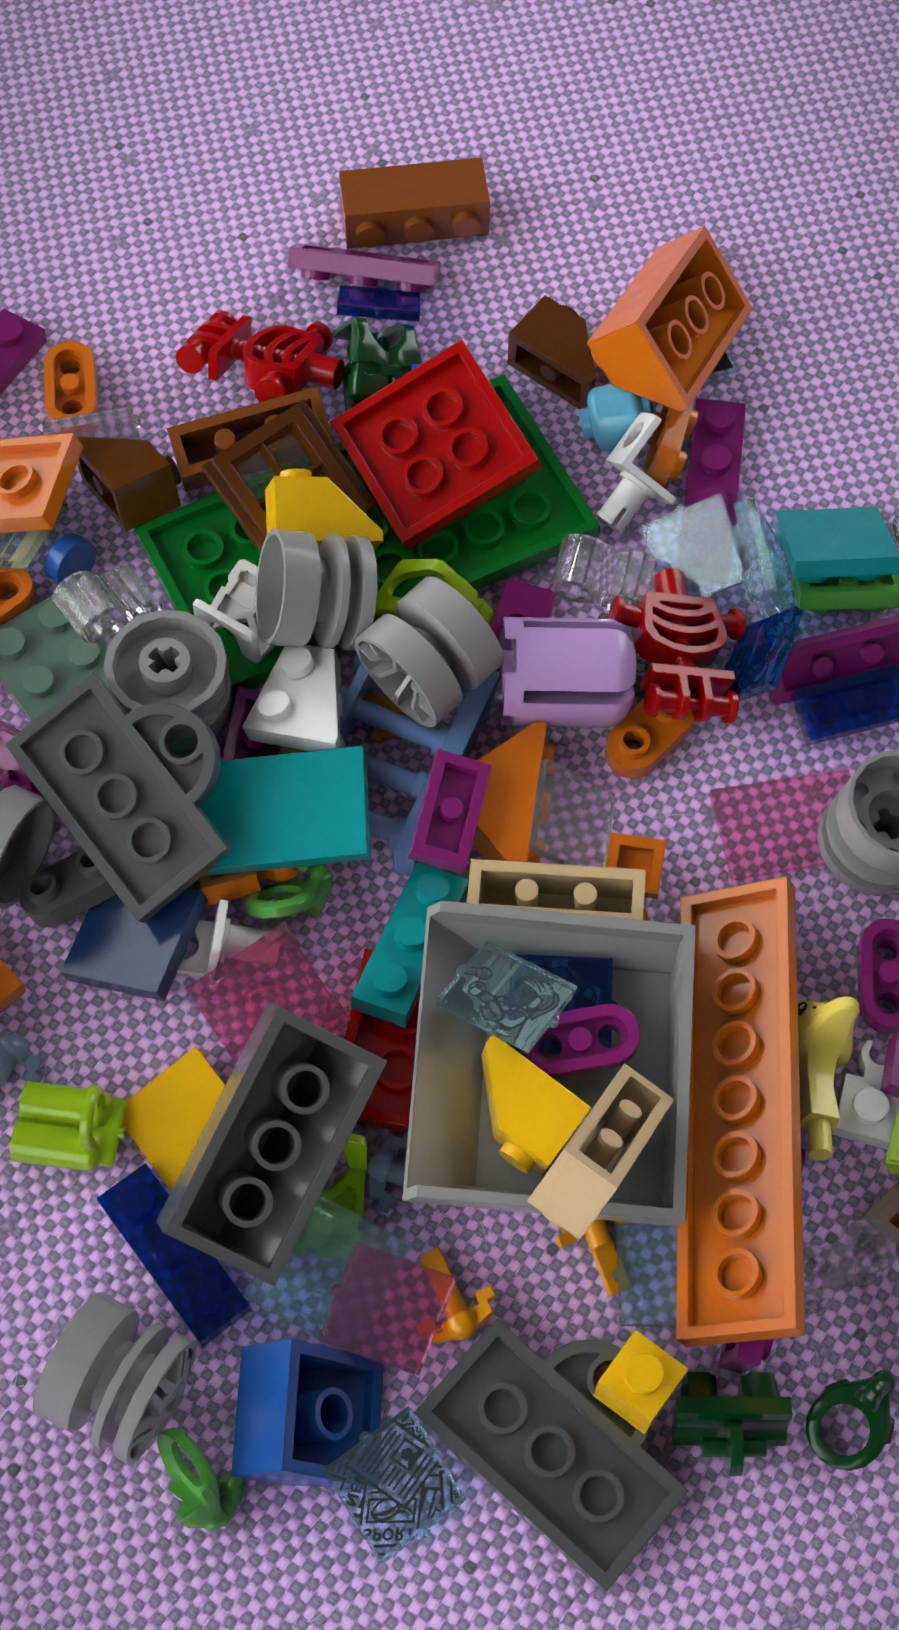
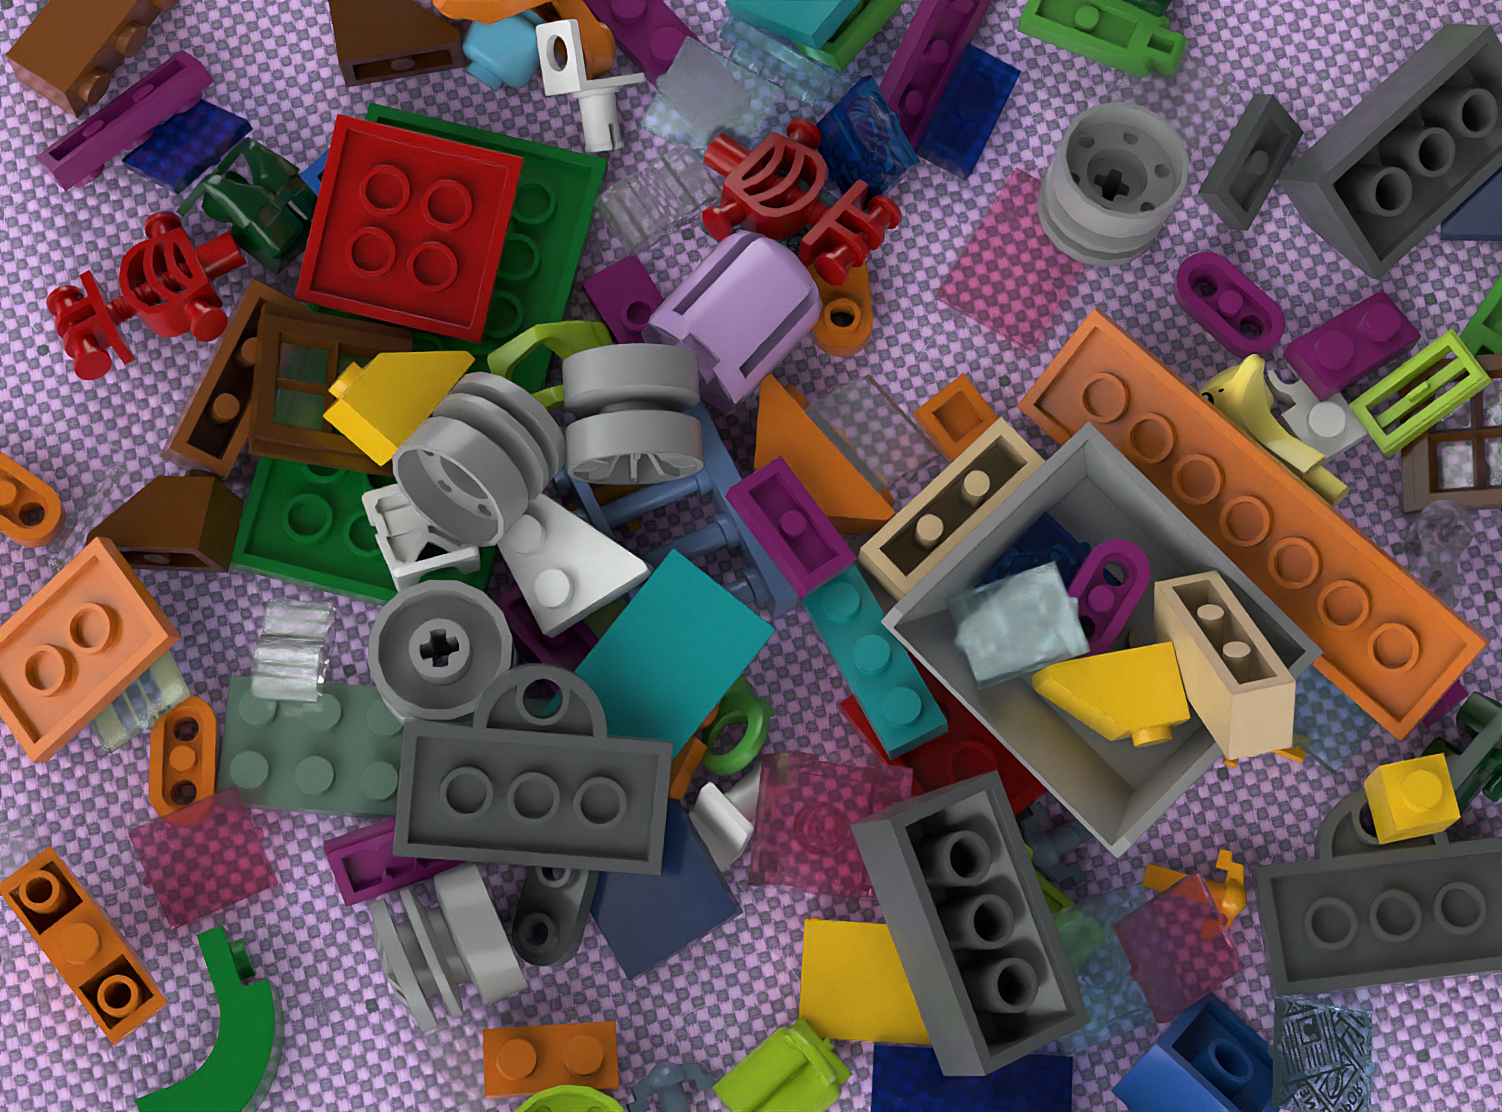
camera: 50 degrees left, 10 degrees up
blue tile [44,533,96,588] -> none

